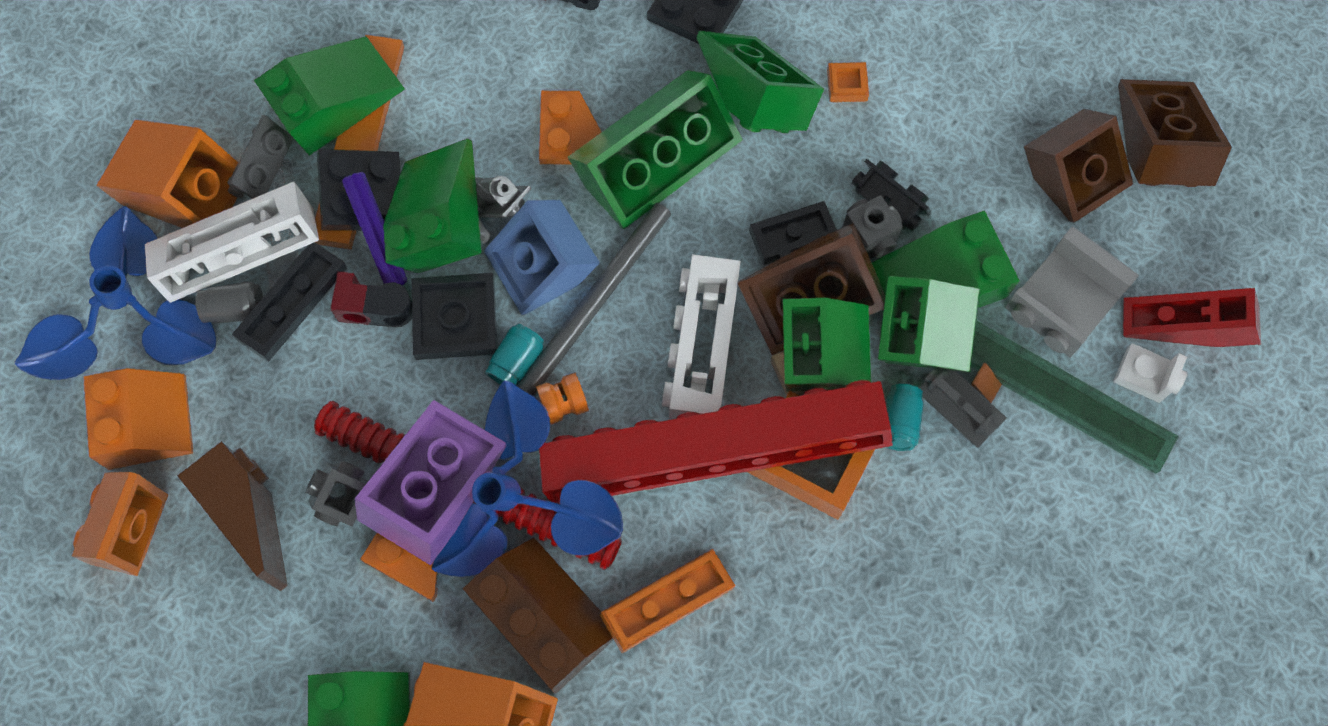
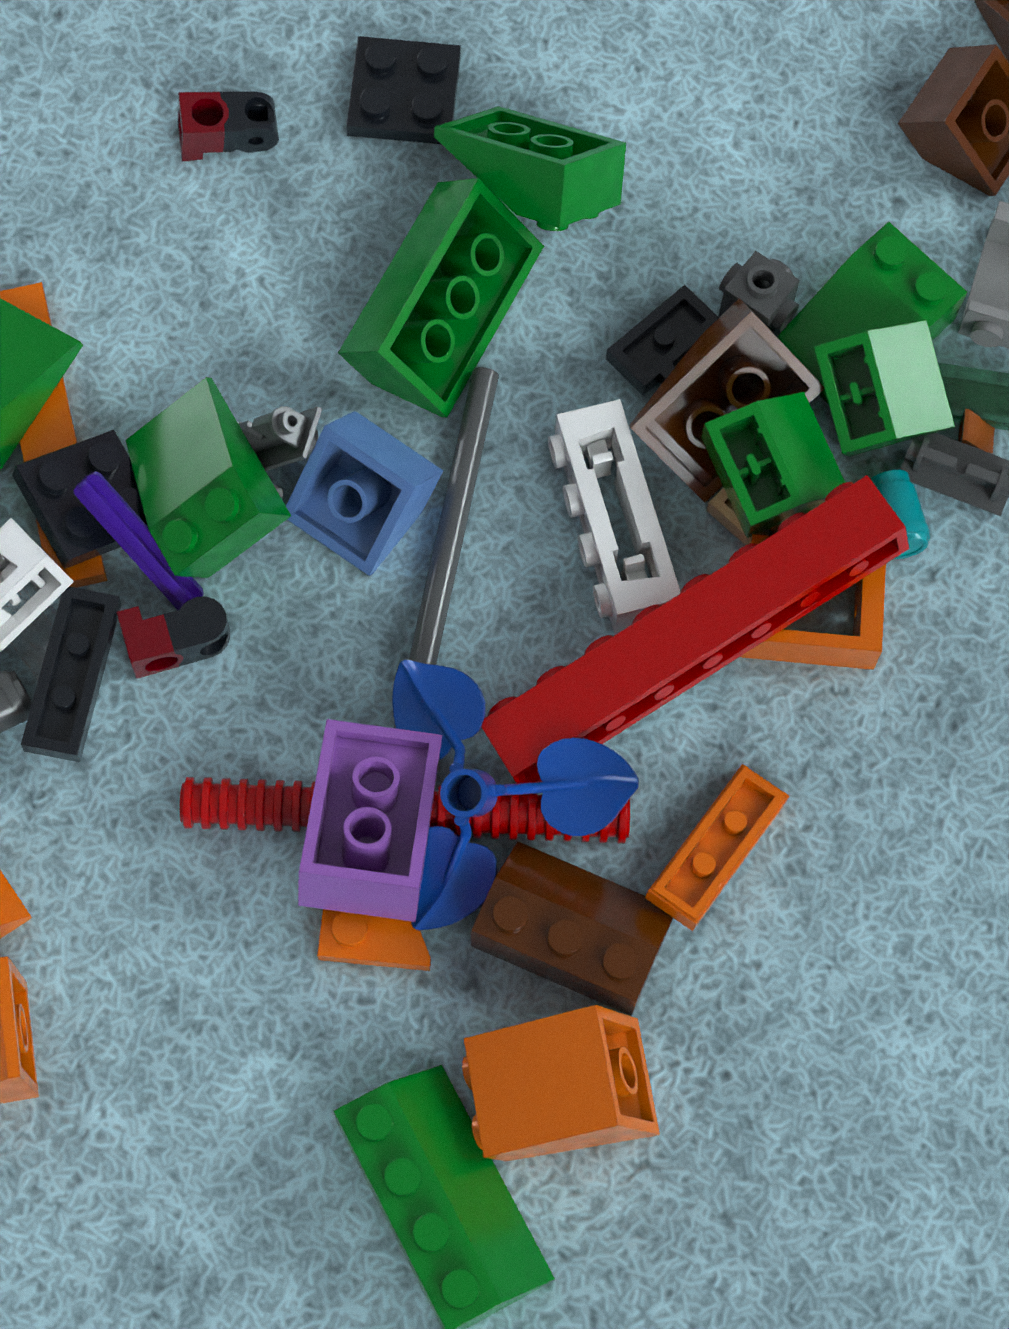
camera: 25 degrees left, 0 degrees up
reddish brown slope [177,441,288,591] -> none
dark grey brick [305,460,368,527] -> none
black plate [411,273,498,360] -> none
teal piece [485,324,544,385] -> none
orange wheel [535,372,589,425] -> none
orange wing [539,90,602,164] -> none
orange tile [827,62,869,102] -> none
black hinge [851,159,931,232] -> none

